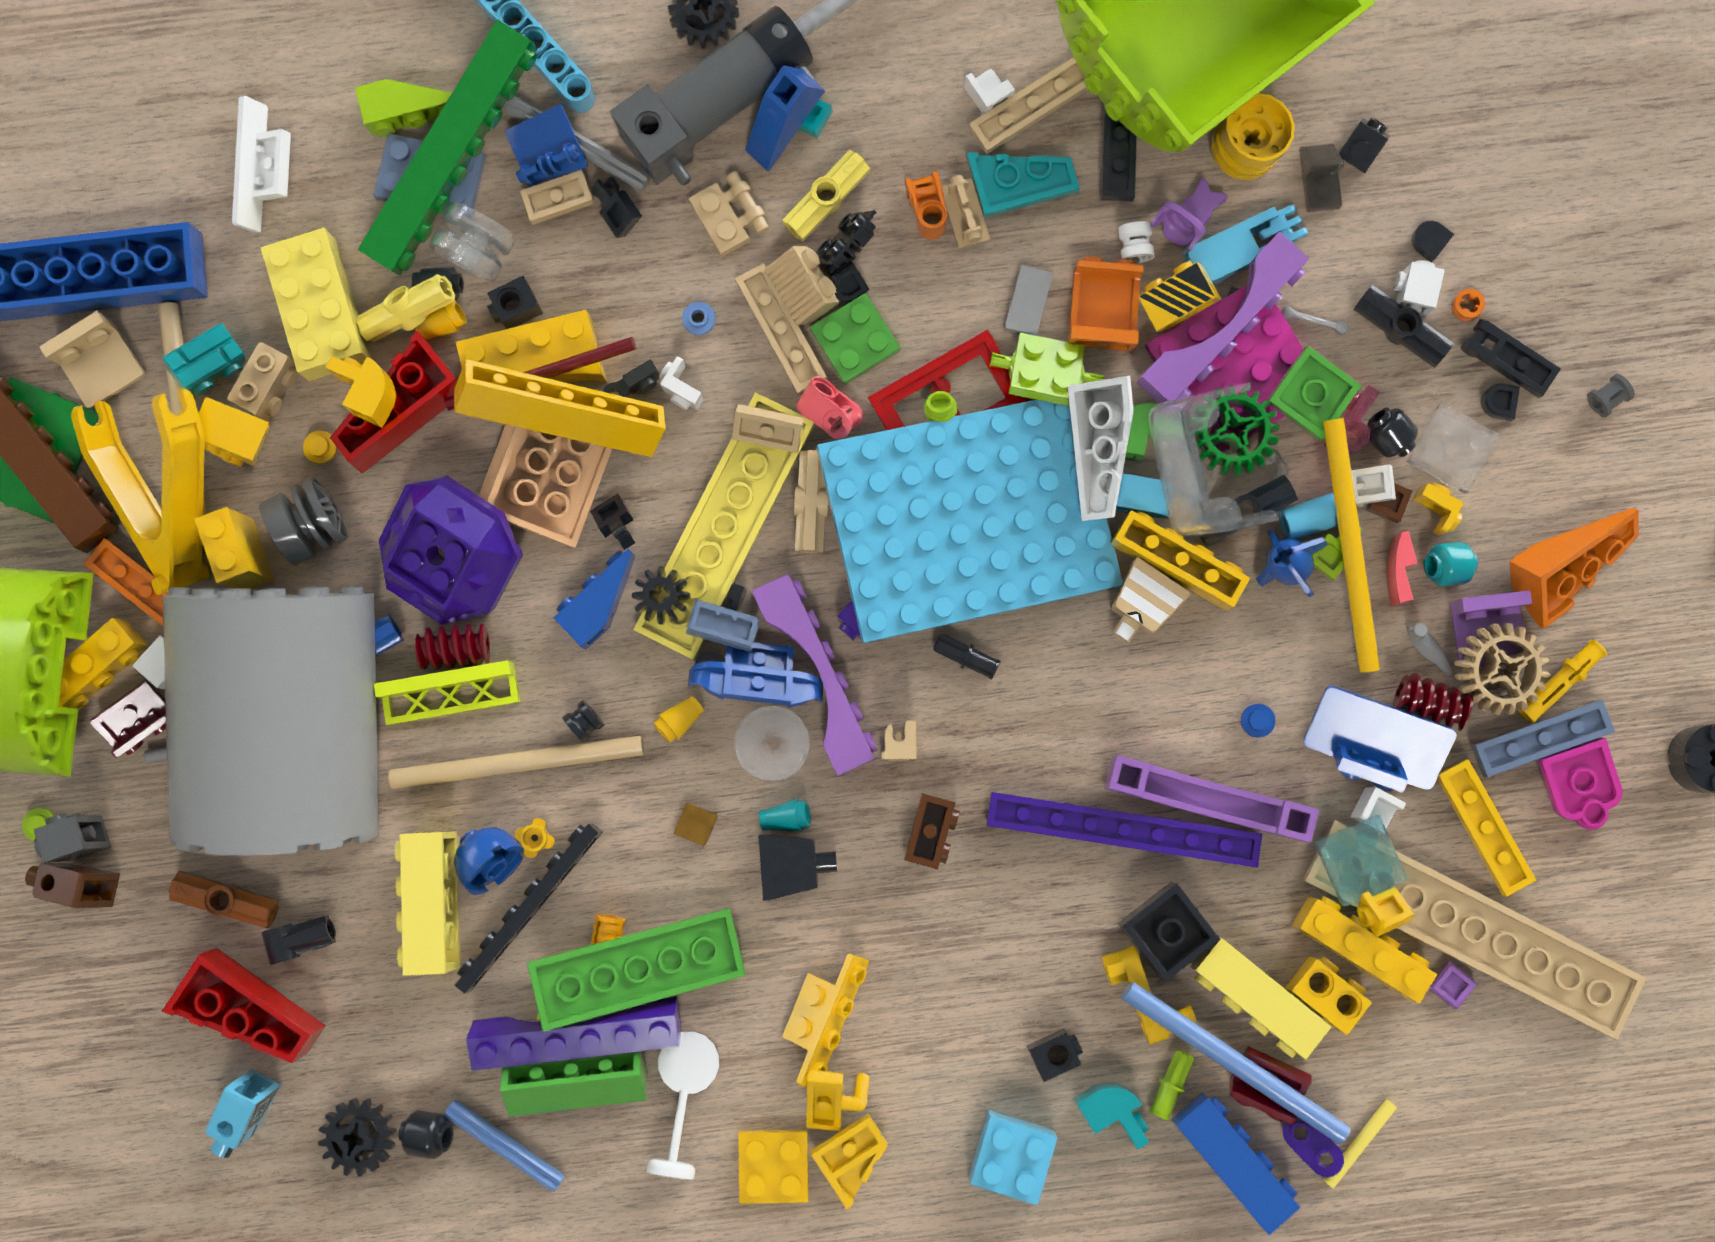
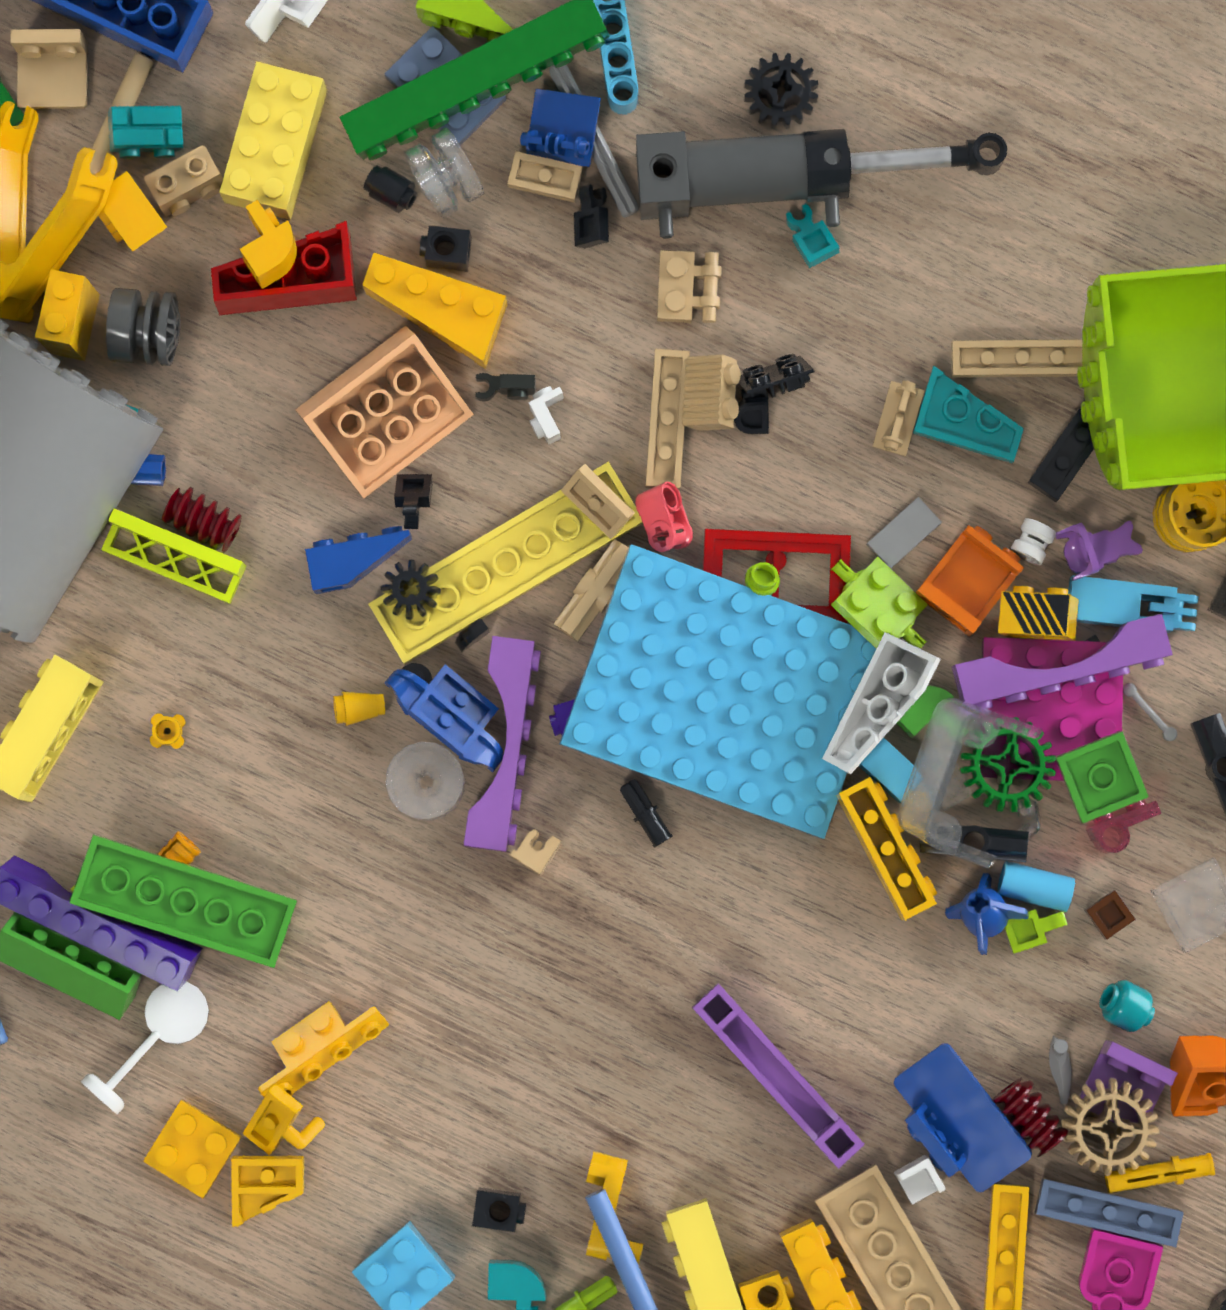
camera: 30 degrees right, 0 degrees up
yellow plate [303,430,337,464] -> none
light yellow piece [356,274,455,343] -> none
dark purple piece [379,476,523,625] -> none
tan piece [388,735,644,790] -> none
yellow cone [415,300,467,340] -> none
dark red bar [444,337,636,411] -> none
yellow brick [454,359,666,457] -> none
blue cylinder [454,827,524,895] -> none
black plate [455,824,603,994] -> none
black wheel [562,700,605,743] -> none
pearl gold tile [673,802,719,847] -> none
medium blue plate [682,302,716,335] -> none
sand blue plate [685,599,761,652] -> none
blue slope [745,65,825,171] -> none
black torso [758,834,837,901] -> none
teal cone [759,798,811,832] -> none
light yellow piece [782,149,870,242] -> none
bright green plate [809,293,901,385] -> none
orange piece [904,171,947,240] -> none
reddish brown brick [904,793,960,869] -> none
white panel [964,69,1015,115] -> none
dark purple plate [986,792,1262,868] -> none
torso [1111,557,1191,643] -> none
black brick [1117,882,1220,982] -> none
blue plate [1241,704,1275,738] -> none
clear light blue plate [1314,815,1408,906] -> none
yellow piece [1323,418,1380,672] -> none
white bracket [1351,464,1396,507] -> none
yellow bracket [1357,887,1414,937] -> none
black head [1367,407,1418,458] -> none
coral slope [1387,531,1418,606] -> none
yellow bracket [1413,483,1464,536] -> none

